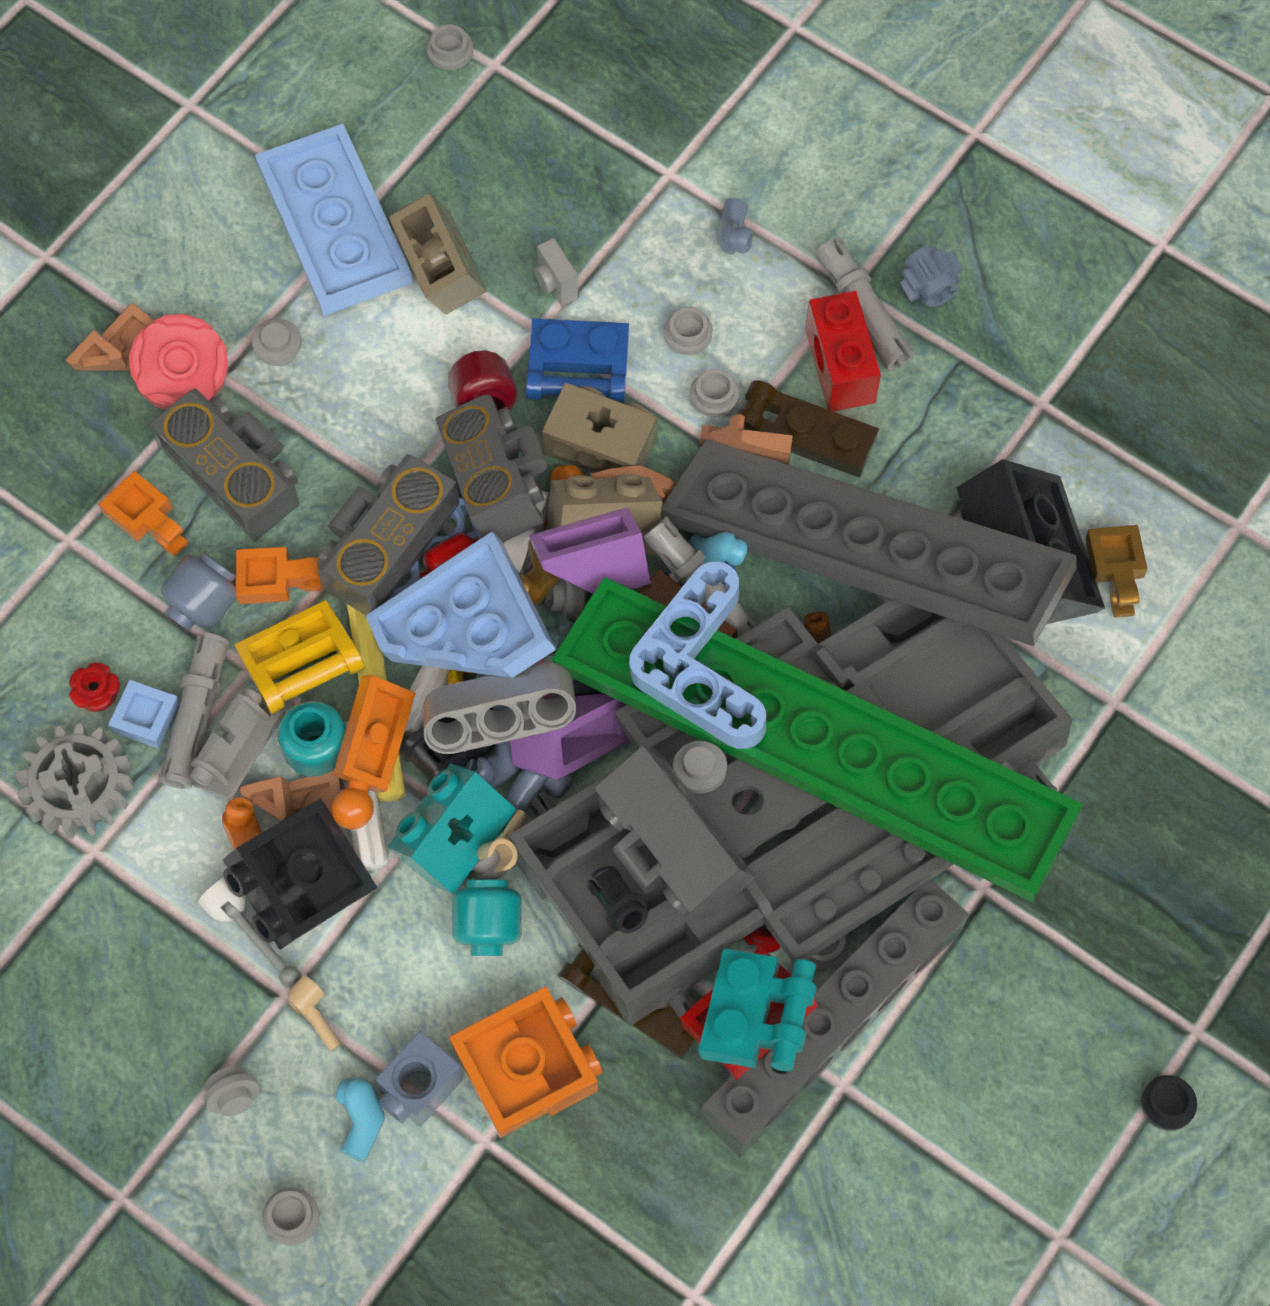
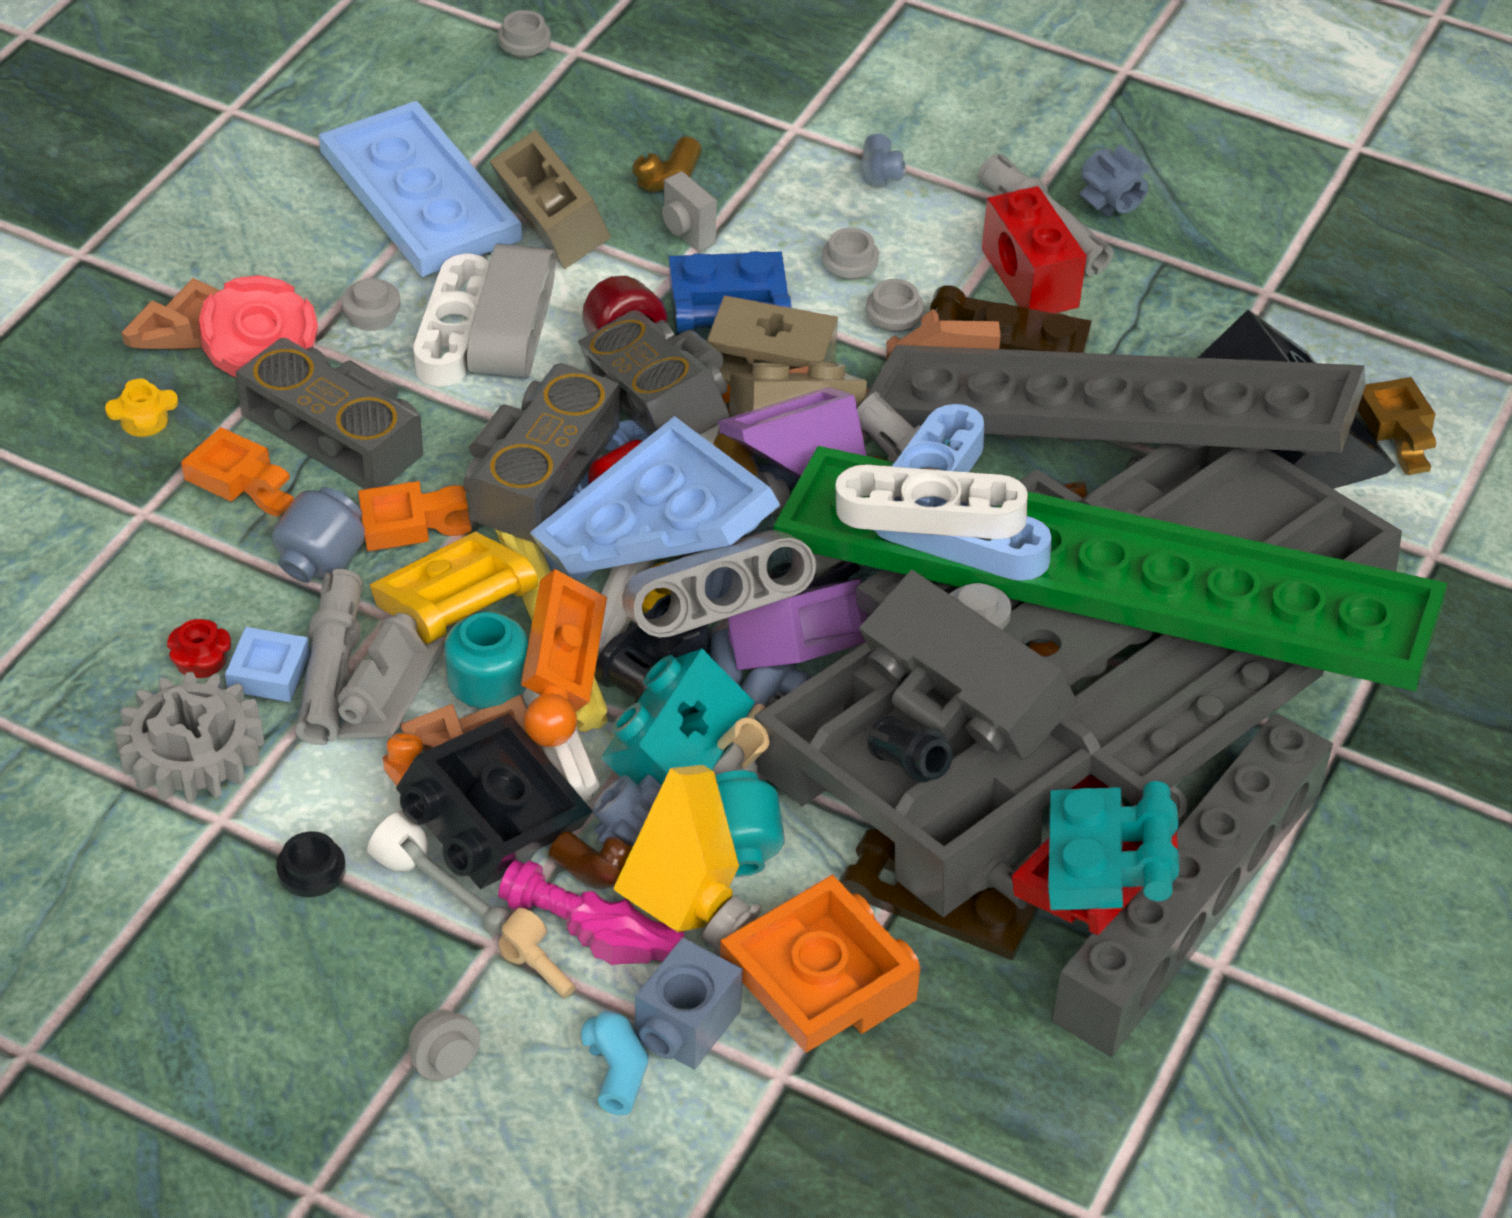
camera: 10 degrees left, 20 degrees down
light grey plate [263,1188,319,1245] -> none
none -> yellow plate [105,379,178,437]
none -> black plate [276,831,346,897]
none -> white beam [413,254,490,387]
none -> light grey beam [467,243,555,378]
none -> dark pink piece [498,860,685,965]
none -> reddish brown arm [548,831,633,889]
none -> sand blue gear [592,774,662,847]
none -> yellow slope [613,765,739,932]
none -> pearl gold arm [632,136,702,193]
none -> light grey plate [701,895,762,957]
none -> white beam [836,465,1027,539]

